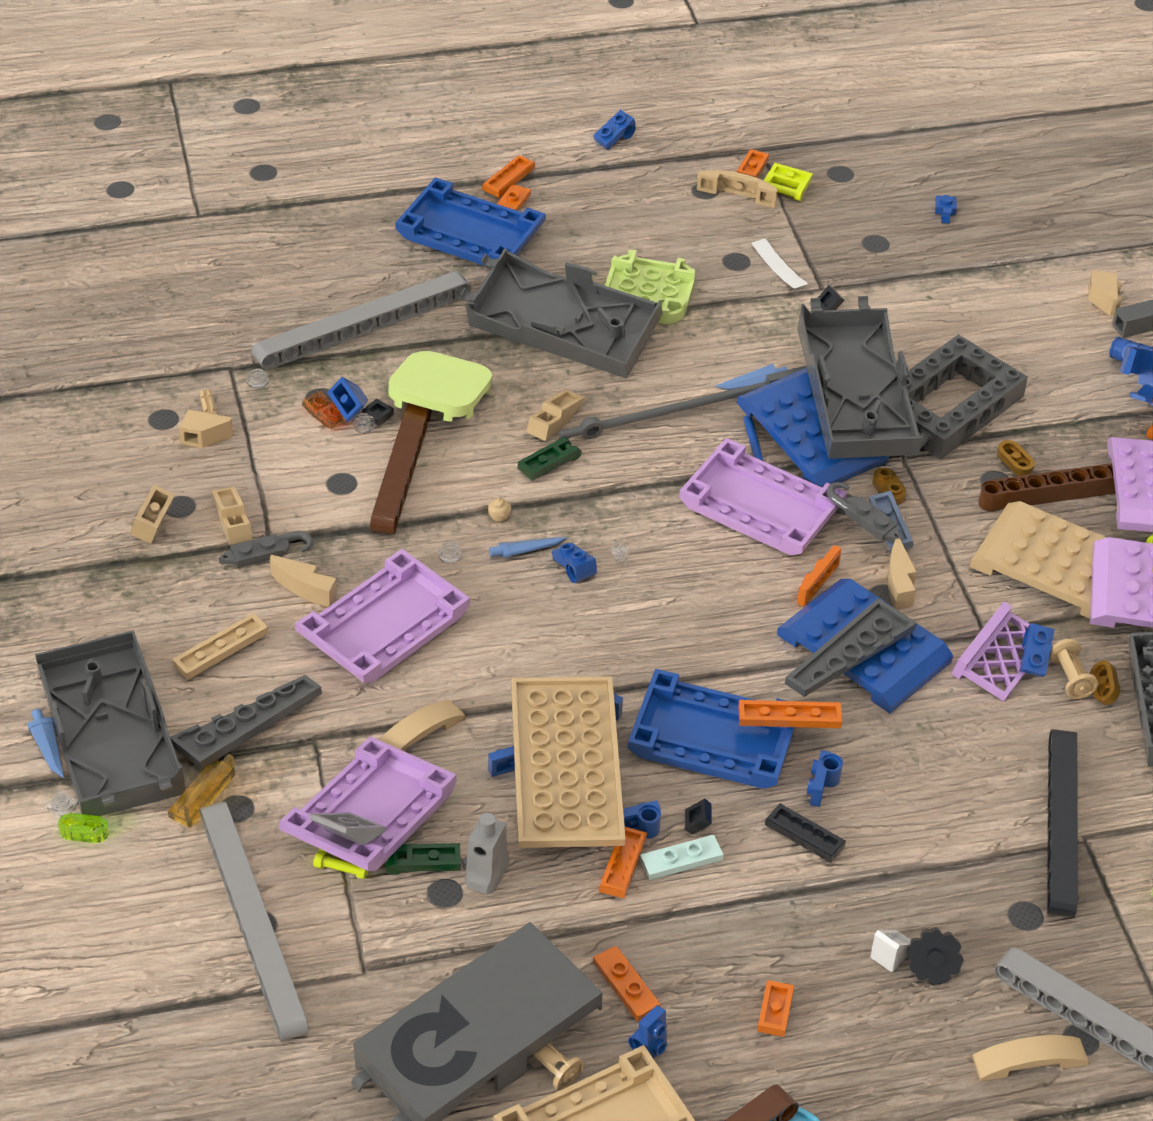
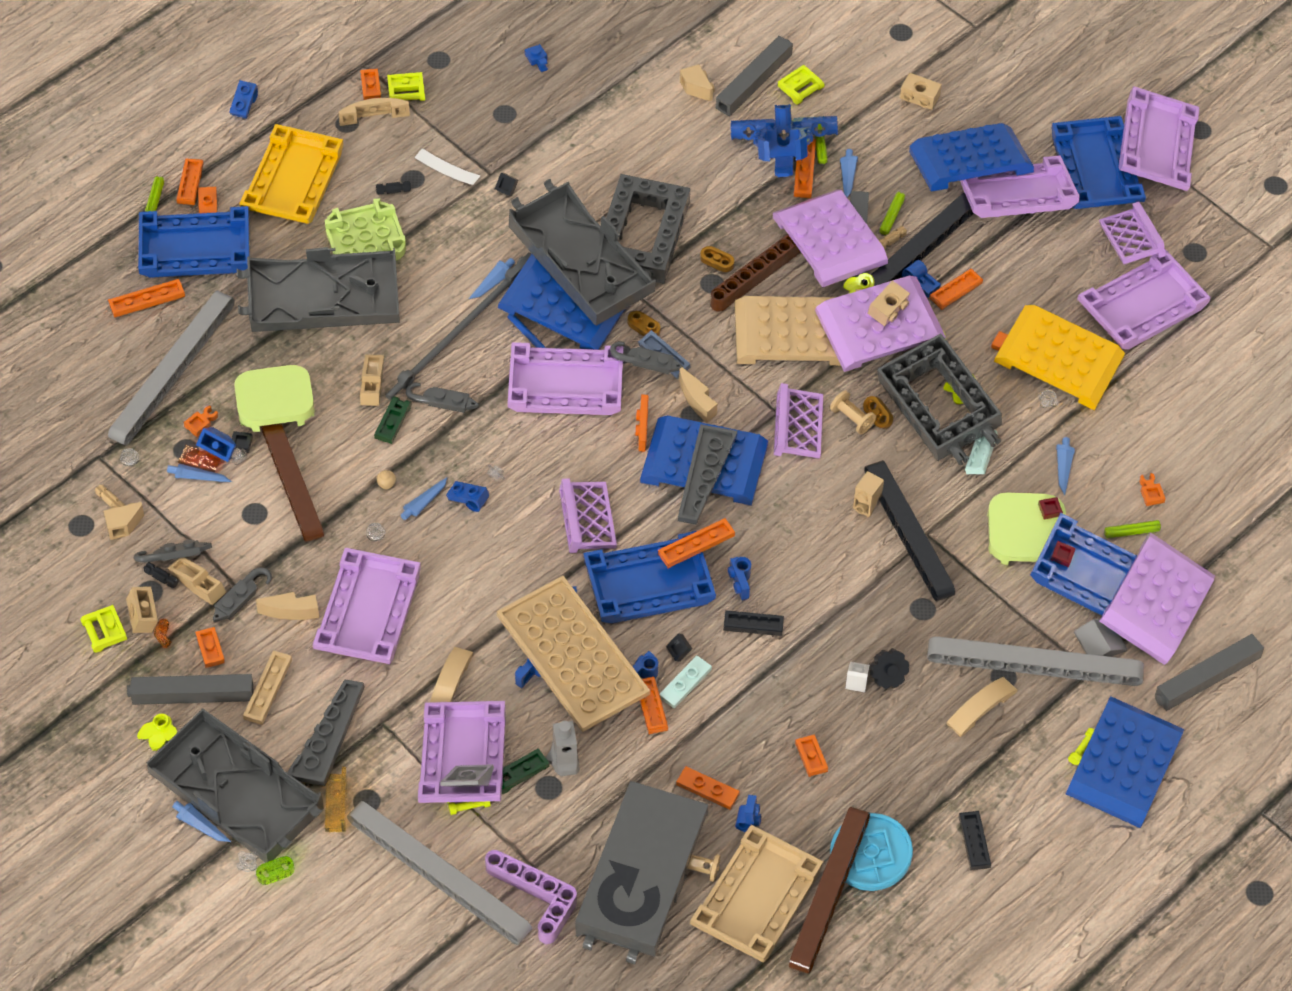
camera: 30 degrees left, 10 degrees up
blue plate [1020,623,1055,677] -> none
none -> neon yellow plate [80,605,127,653]
none -> orange plate [108,279,185,318]
none -> dark grey brick [127,674,254,705]
none -> dark grey plate [134,539,212,563]
none -> neon yellow plate [137,713,177,751]
none -> black axle [143,562,179,588]
none -> lime axle [145,176,164,212]
none -> clear orange arm [154,619,171,648]
none -> medium blue bar [167,463,232,482]
none -> orange plate [183,405,218,437]
none -> orange plate [195,627,225,668]
none -> yellow slope [239,124,343,224]
none -> black axle [376,181,411,195]
none -> dark grey plate [406,382,479,413]
none -> lavender beam [485,850,577,944]
none -> lavender fence [559,478,617,553]
none -> tan slope [853,471,884,517]

